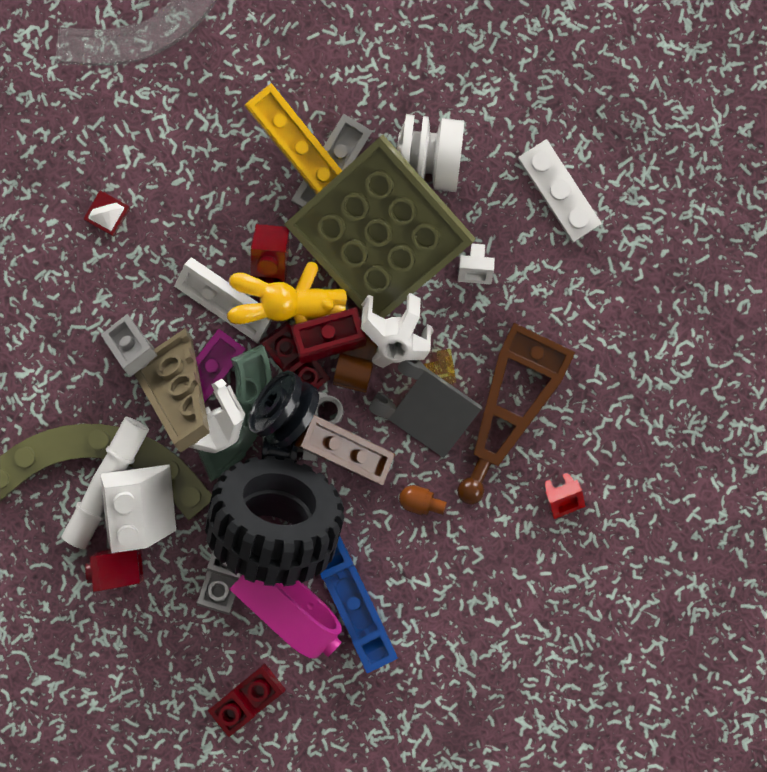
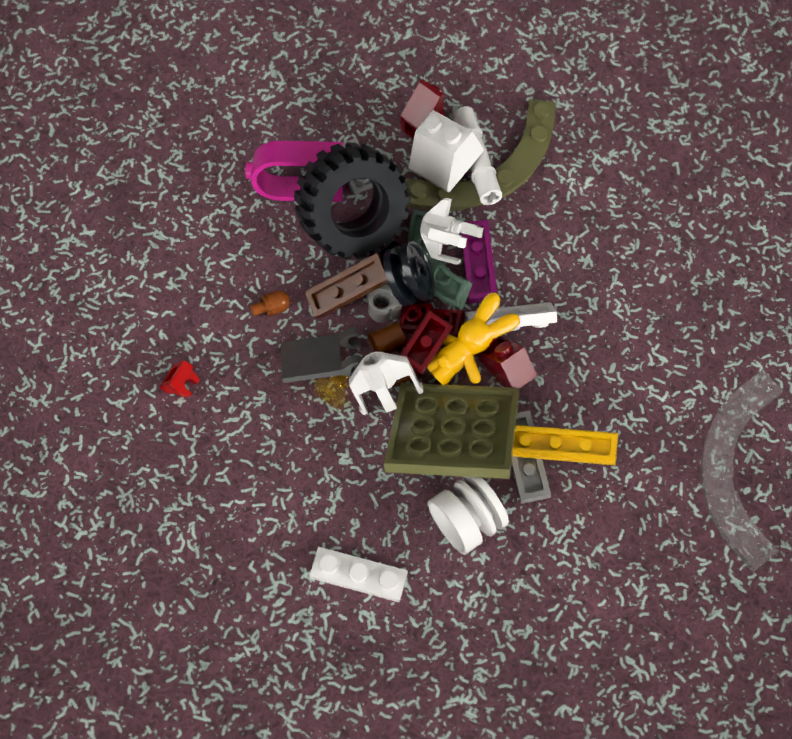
camera: 130 degrees right, 20 degrees down
tile [84,190,130,237] -> none
light grey slope [101,314,158,377] -> none
dark tan wing [134,328,210,453] -> none
dark red slope [207,663,286,737] -> none
blue slope [320,536,398,674] -> none
reddish brown plate [457,323,575,505] -> none
white tile [458,243,495,284] -> none

